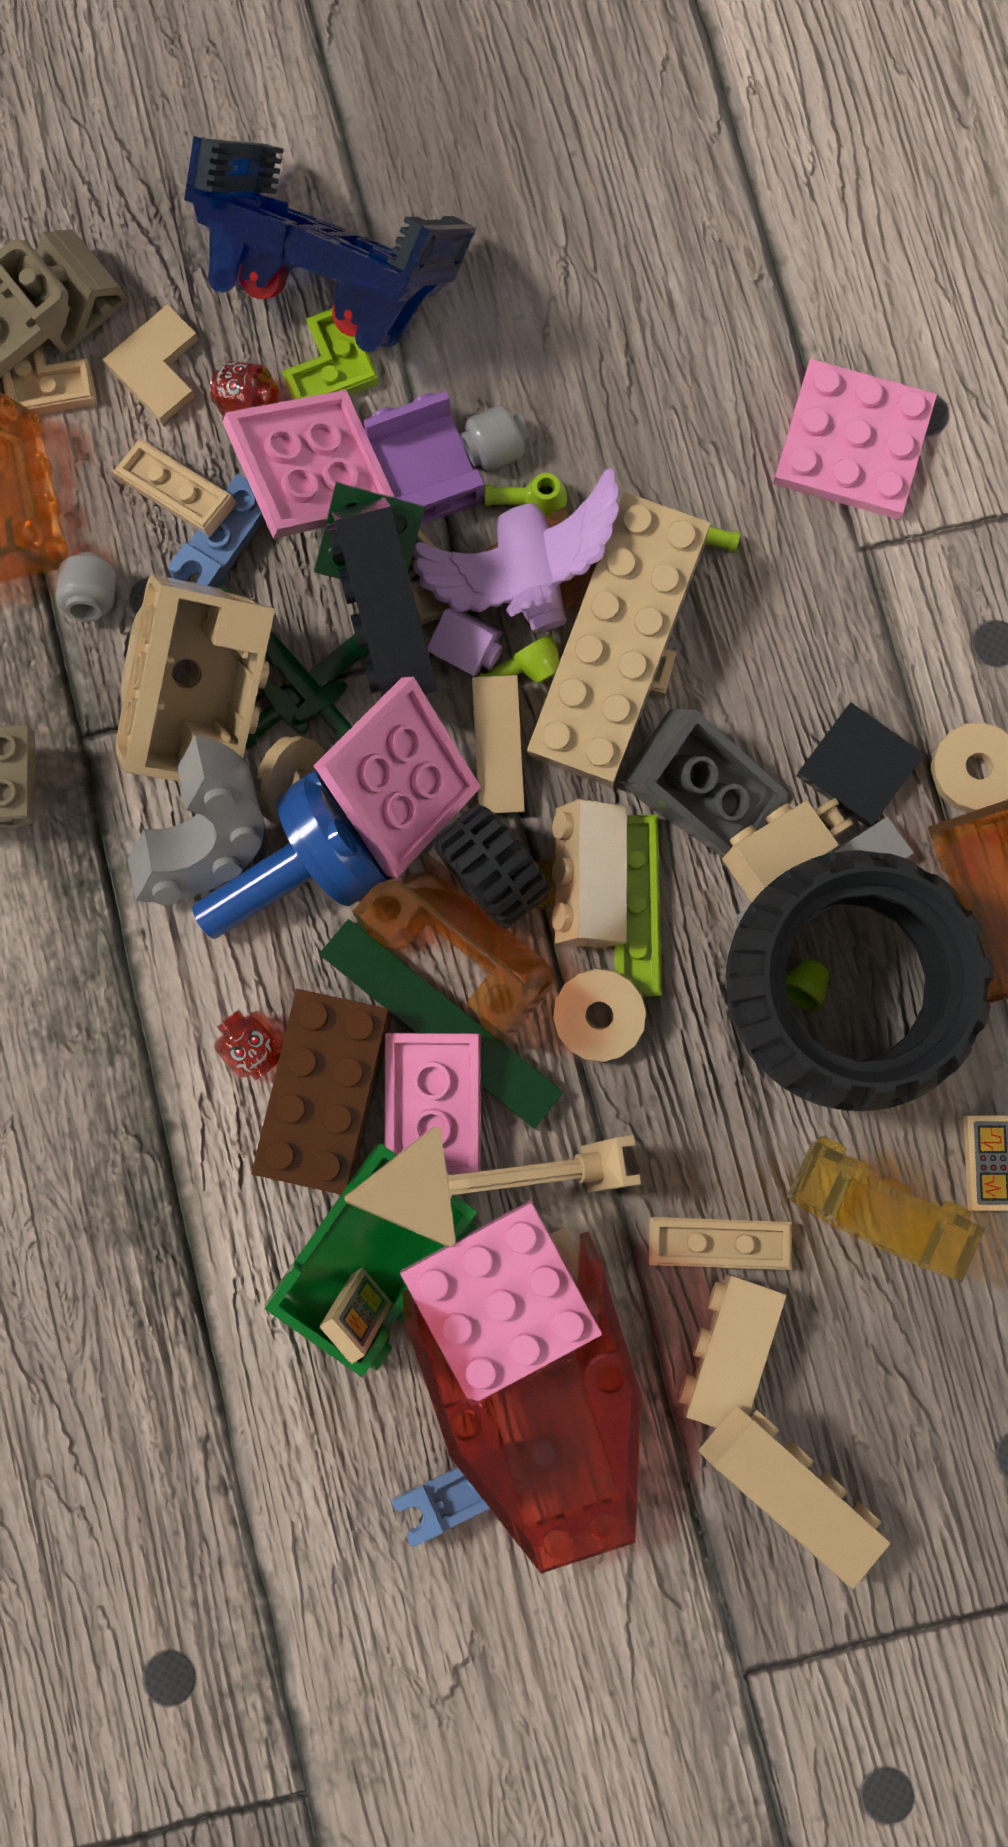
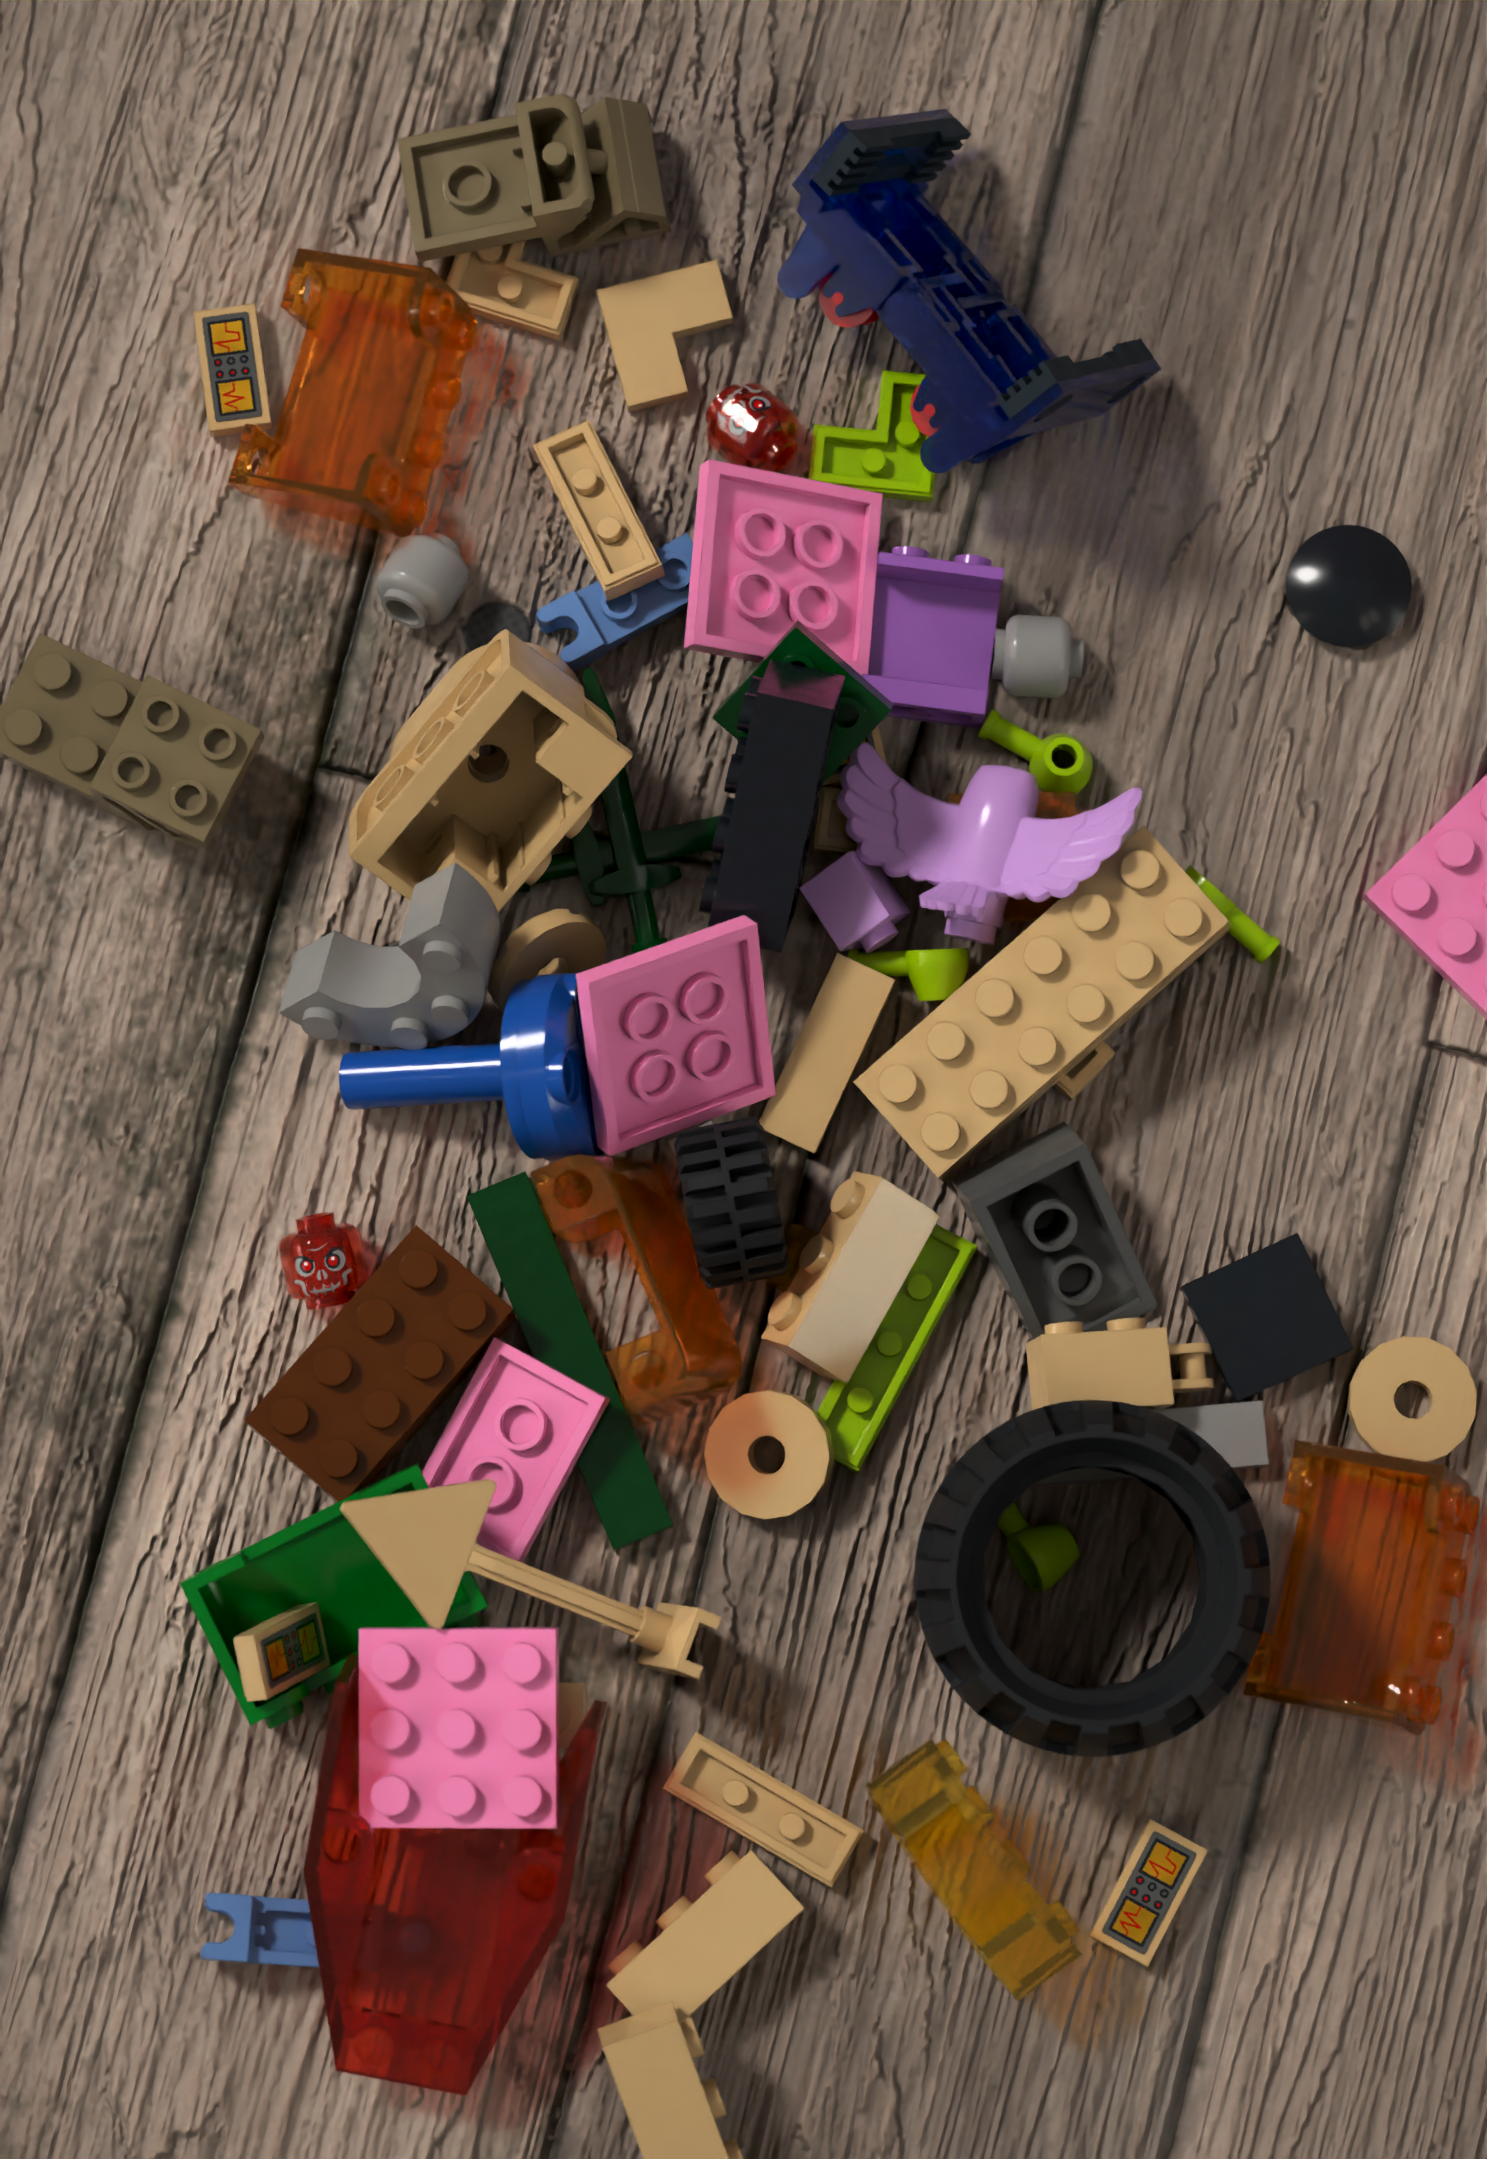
camera: 25 degrees right, 0 degrees up
none -> black dish [1286,525,1412,650]

